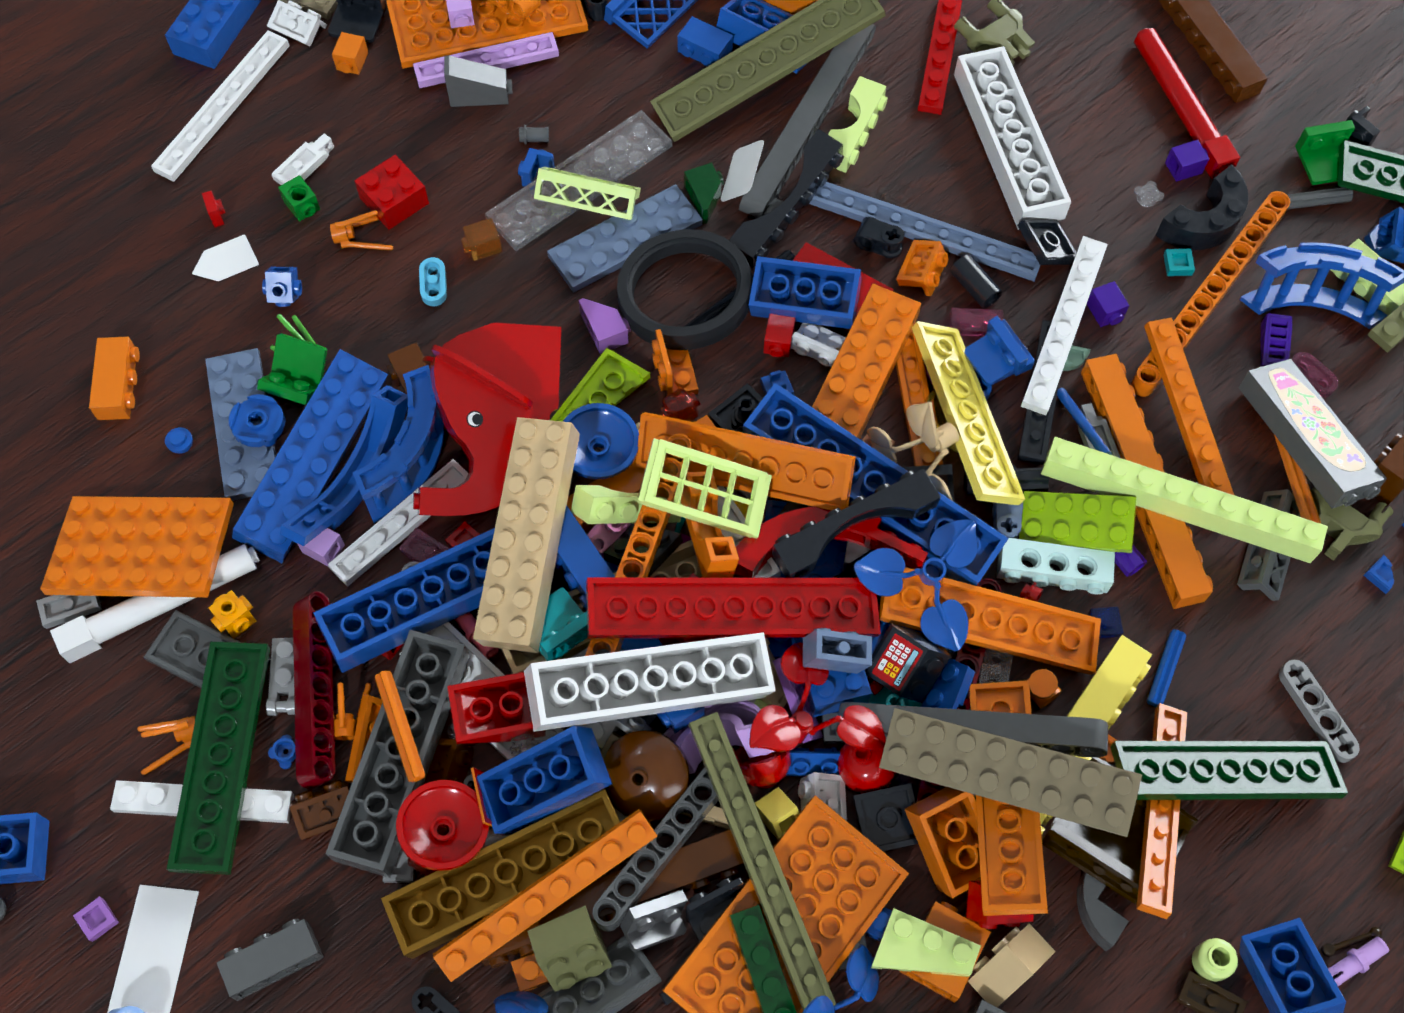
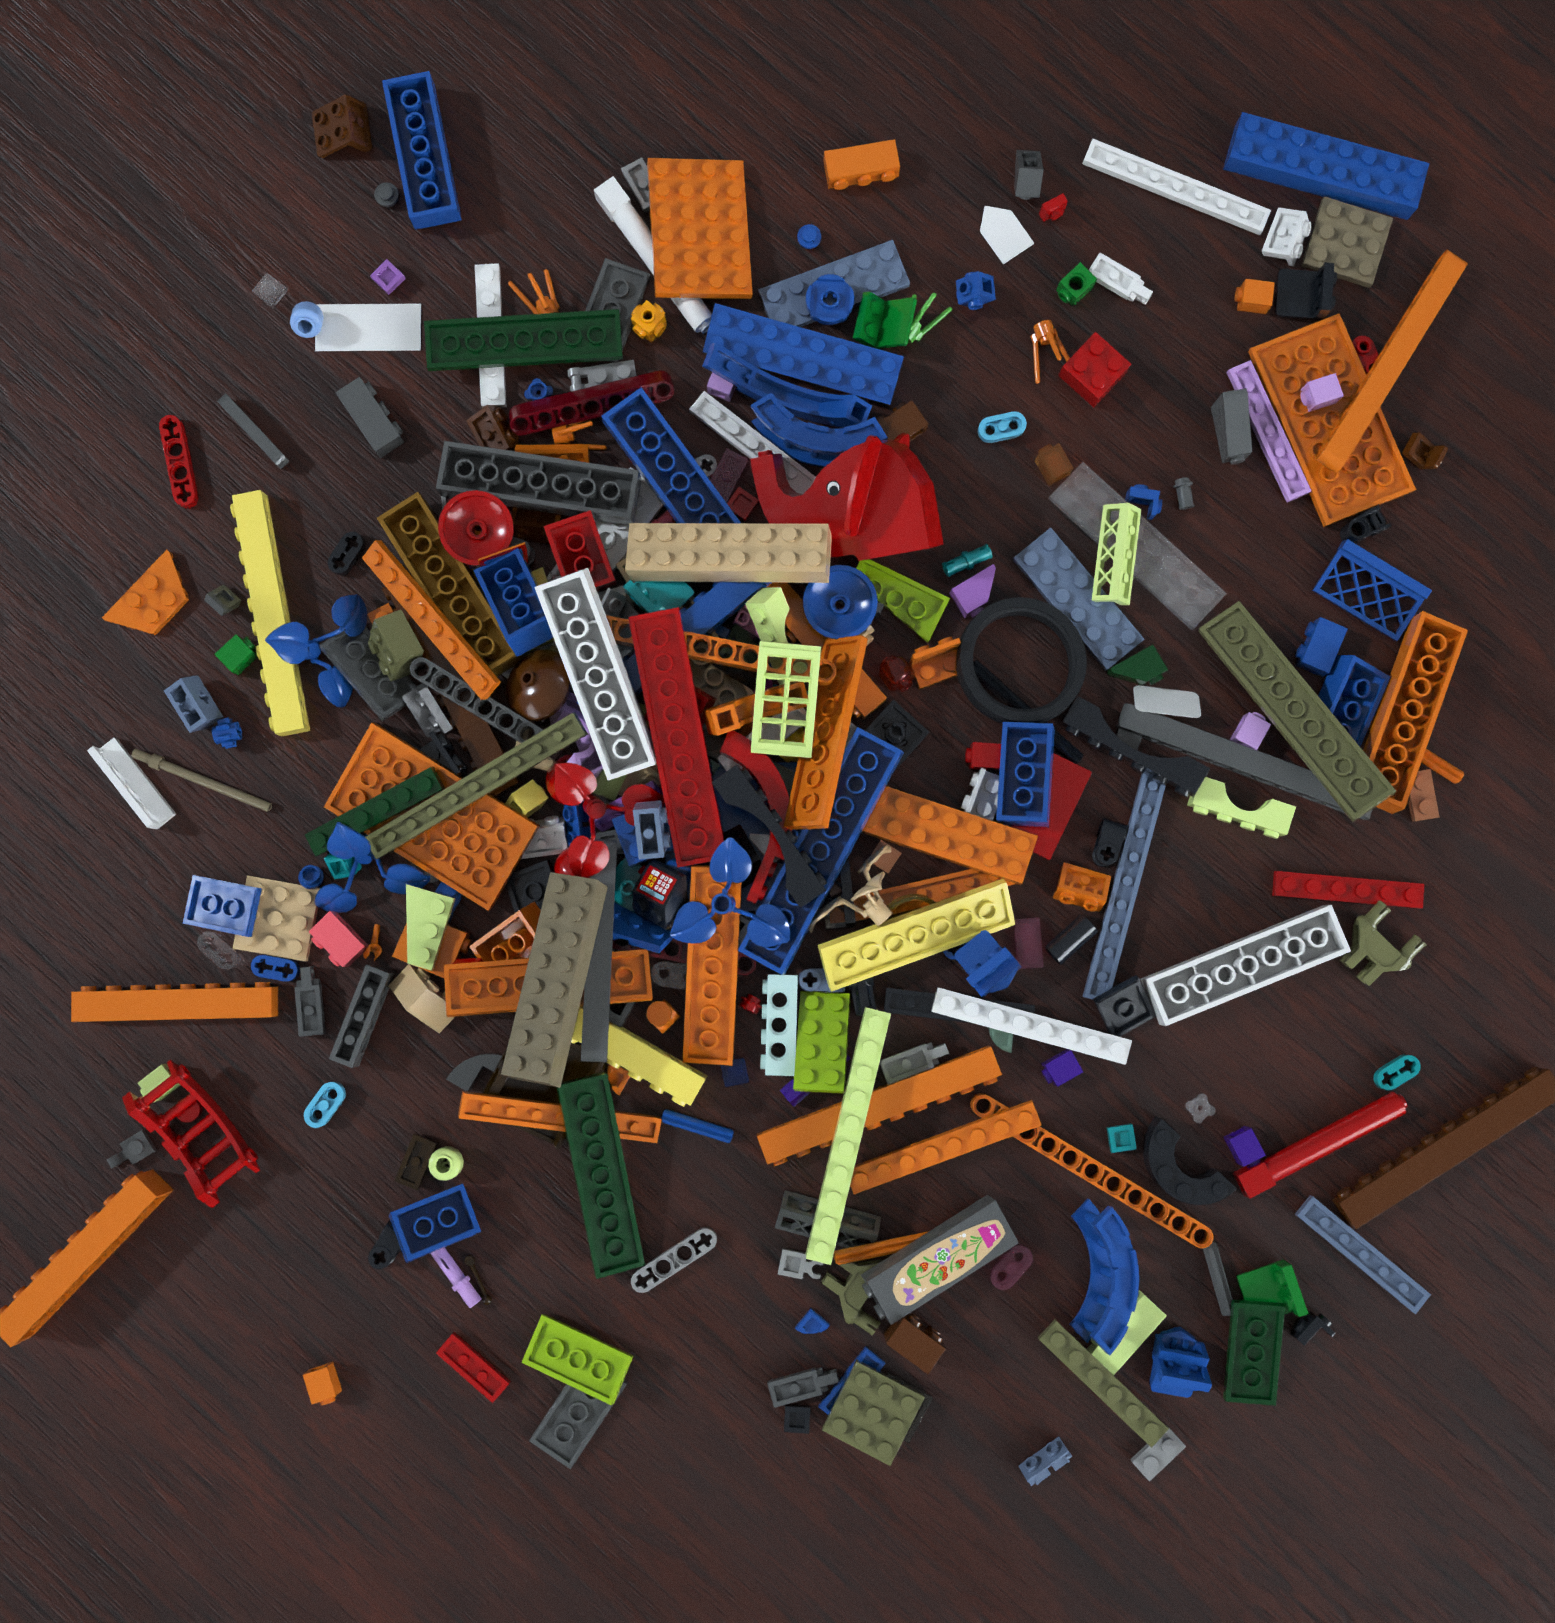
camera: 85 degrees right, 20 degrees up
orange axle [375,671,425,782] -> none
blue tile [760,370,794,395] -> none
blue piece [1057,388,1112,455] -> none
dark purple slope [1261,313,1292,367] -> none
none -> light grey plate [778,1248,823,1279]
none -> teal pin [942,544,993,577]
none -> dark grey slope [1014,150,1043,200]
none -> lavender brick [1230,712,1271,750]
none -> sand blue plate [1295,1195,1431,1314]
none -> teal beam [1373,1054,1421,1090]

